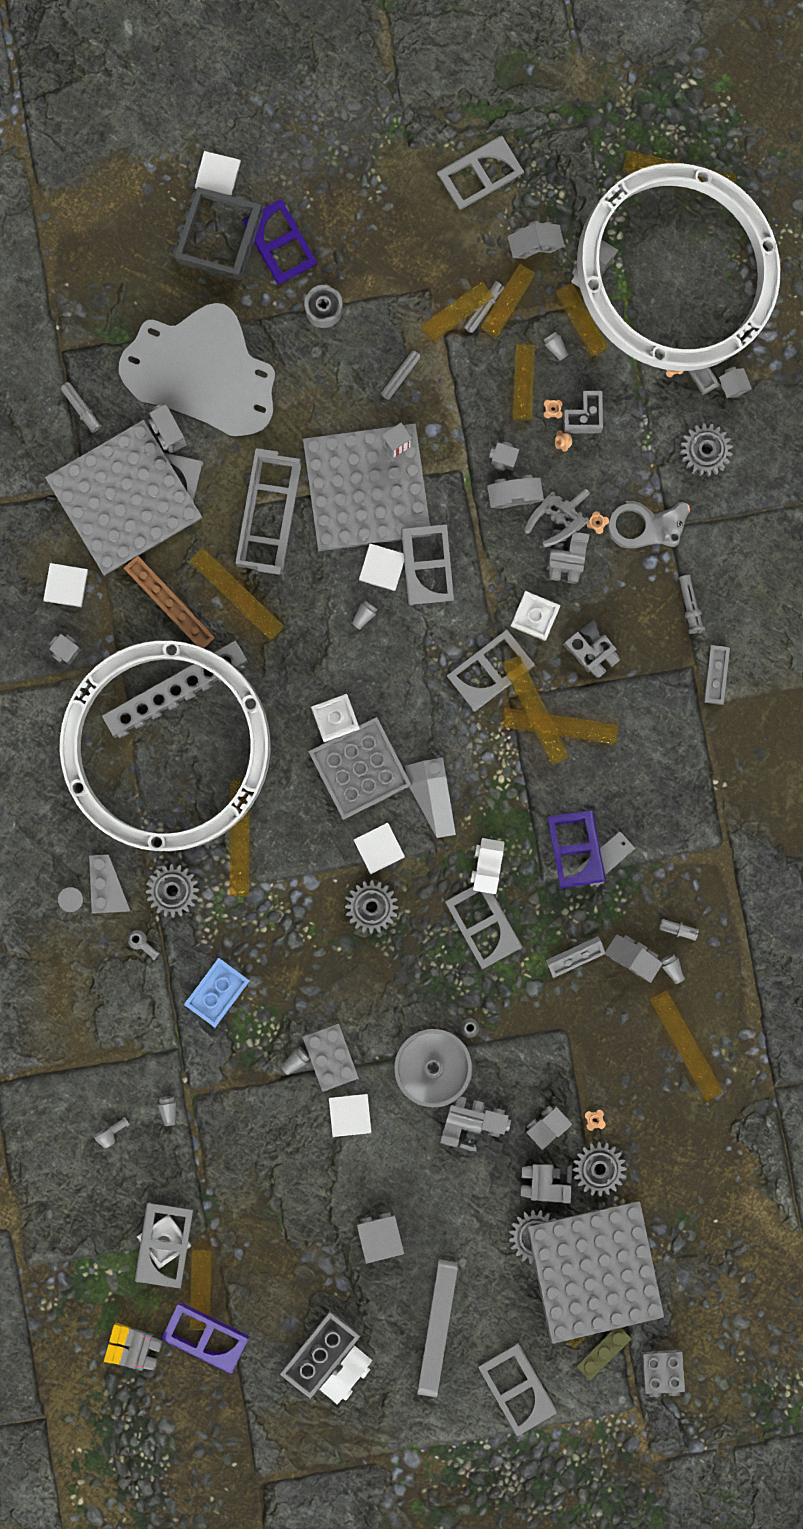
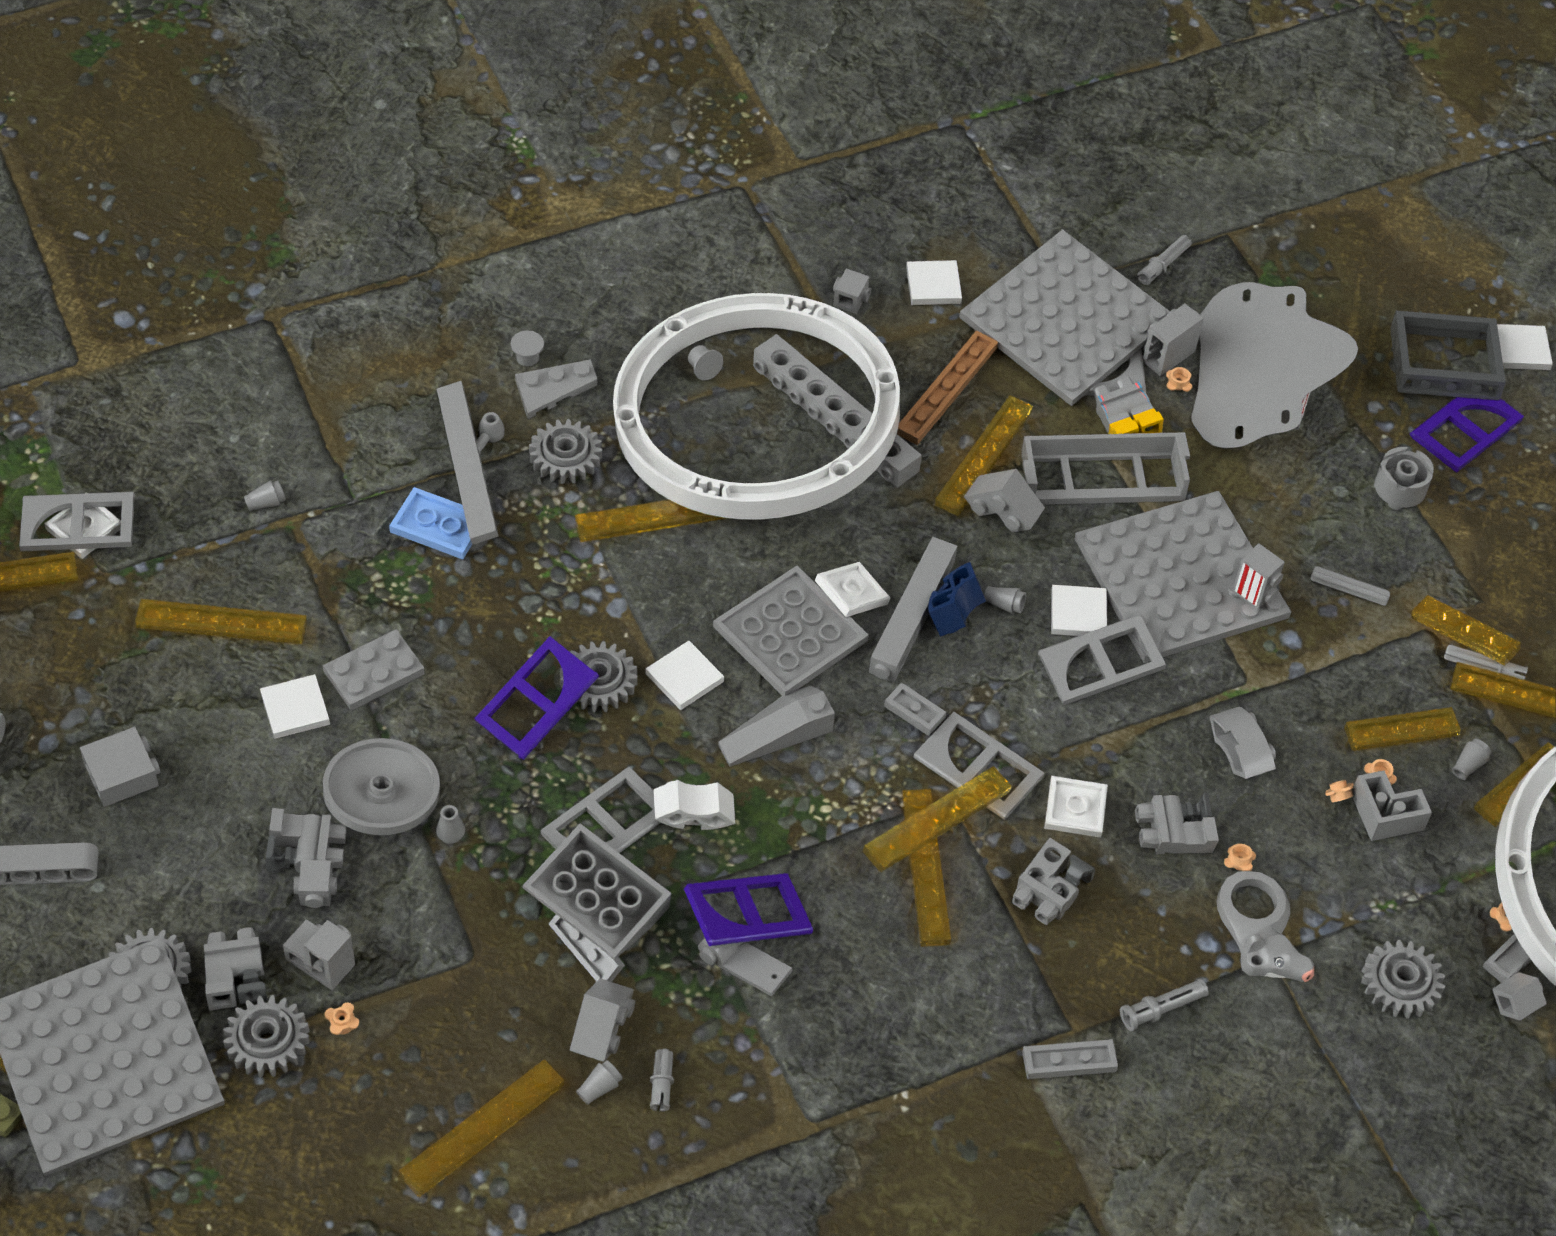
camera: 75 degrees right, 30 degrees down
light grey bar [94,1117,129,1148] -> none
light grey cone [281,1047,310,1075] -> none
light grey brick [489,442,519,471] -> none
light grey bar [524,489,590,547] -> none
none -> clear yellow plate [135,599,307,644]
none -> light grey tile [437,381,499,545]
none -> dark purple window [474,636,599,760]
none -> light grey slope [523,824,672,959]
none -> light grey piece [688,345,723,380]
none -> light grey brick [869,537,957,682]
none -> light grey plate [884,682,946,736]
none -> dark blue brick [928,562,986,637]
none -> light grey brick [964,469,1045,533]
none -> light grey hips [1094,376,1164,434]
none -> light nougat plate [1166,367,1192,392]

